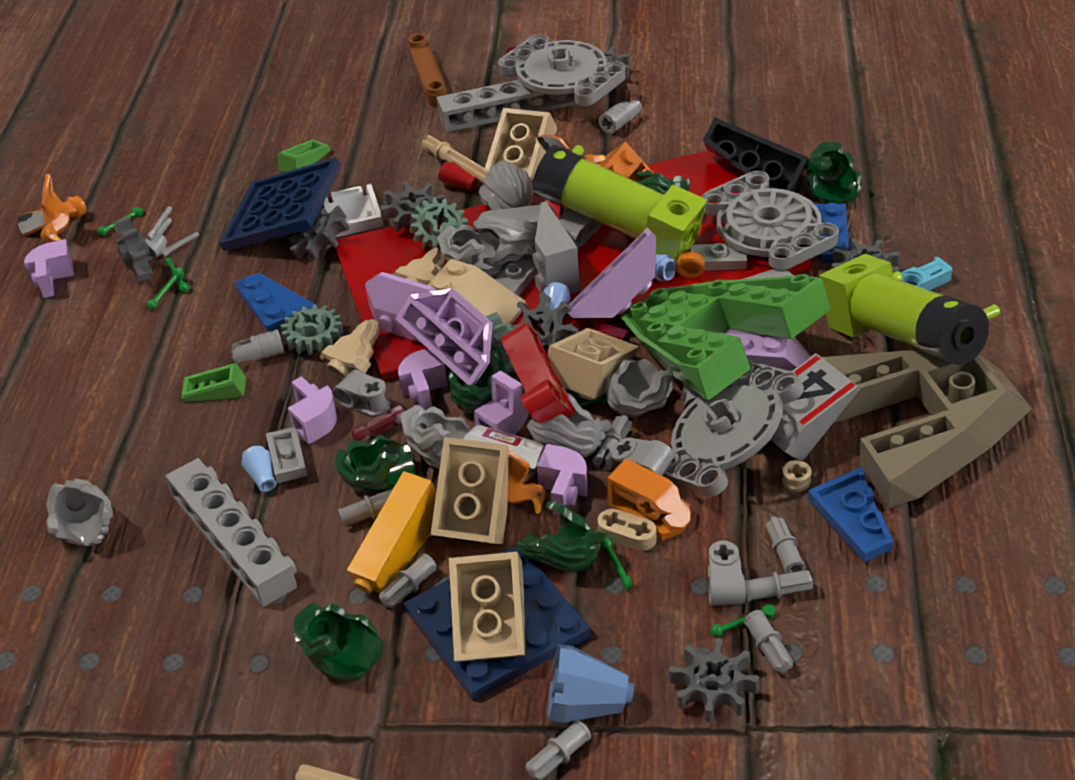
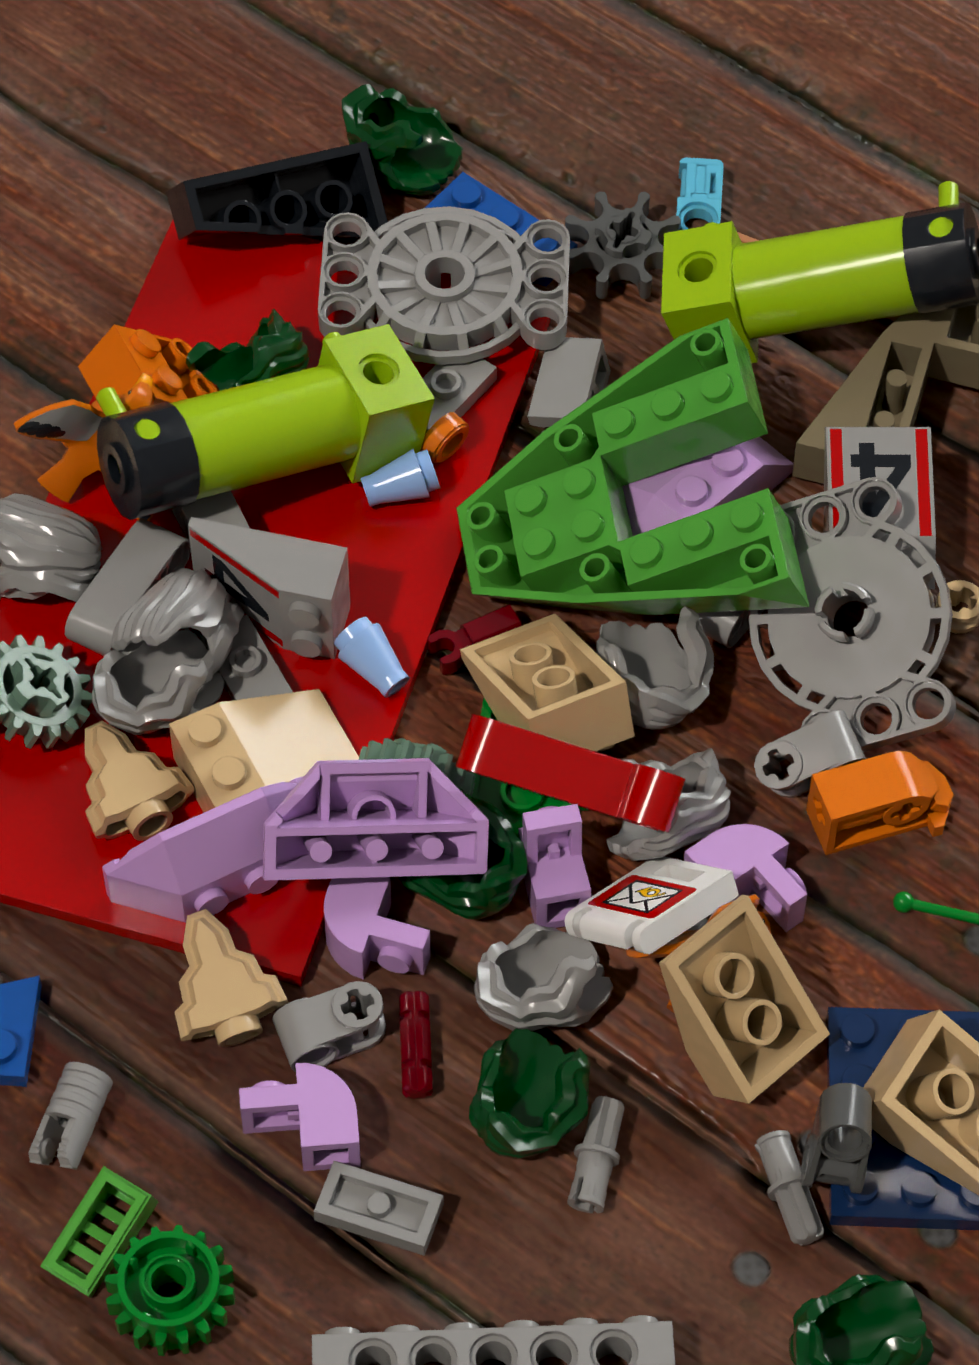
camera: 60 degrees left, 15 degrees up
light blue cone [241,446,277,492] -> none
sand green gear [281,304,344,355] -> none
light orange slope [347,471,437,594] -> none
dark grey gear [510,292,578,351] -> none
dark green hair [516,501,607,573] -> none
lavender wedge [568,227,656,318] -> none
light grey axle [593,415,632,471] -> none
tan beam [597,509,657,551] -> none
none -> green gear [105,1225,235,1356]
none -> dark grey piece [801,1083,872,1194]

